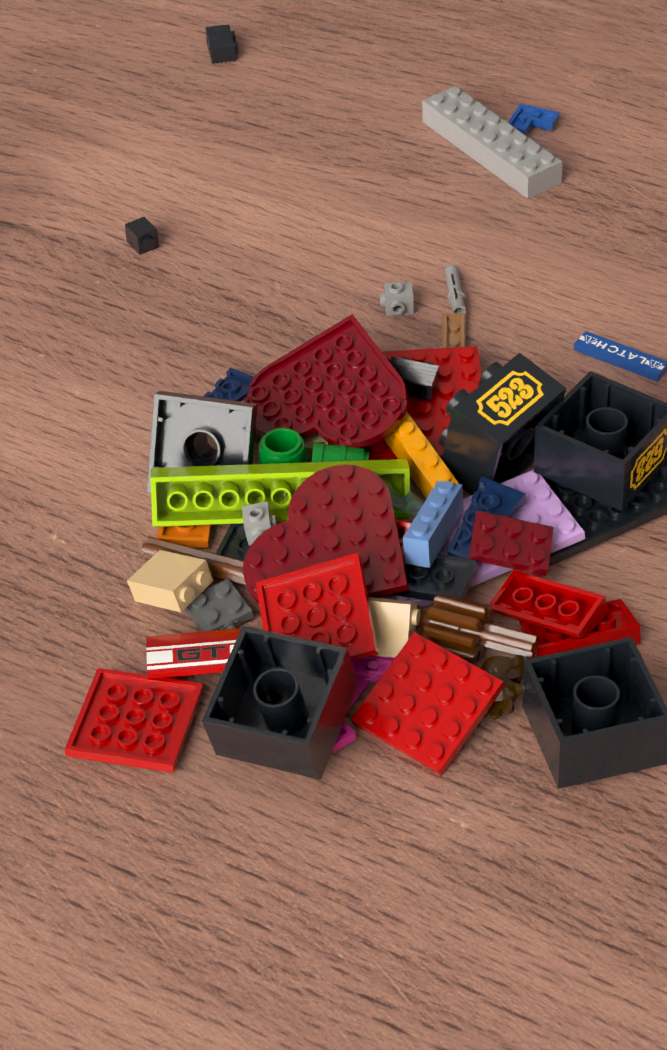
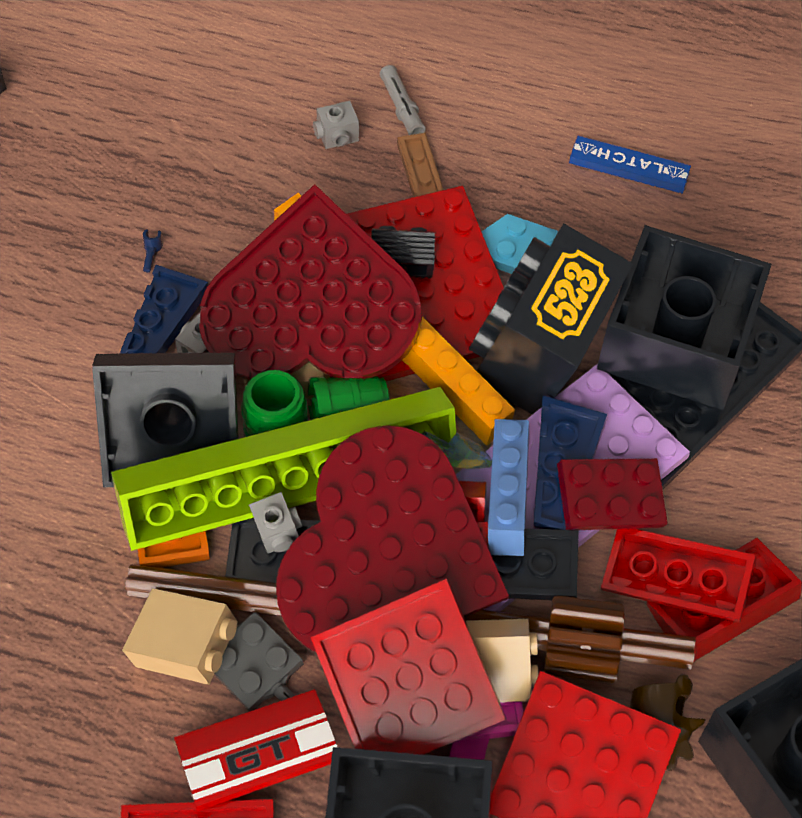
camera: 20 degrees left, 15 degrees up
none -> dark blue hand [143,229,162,273]

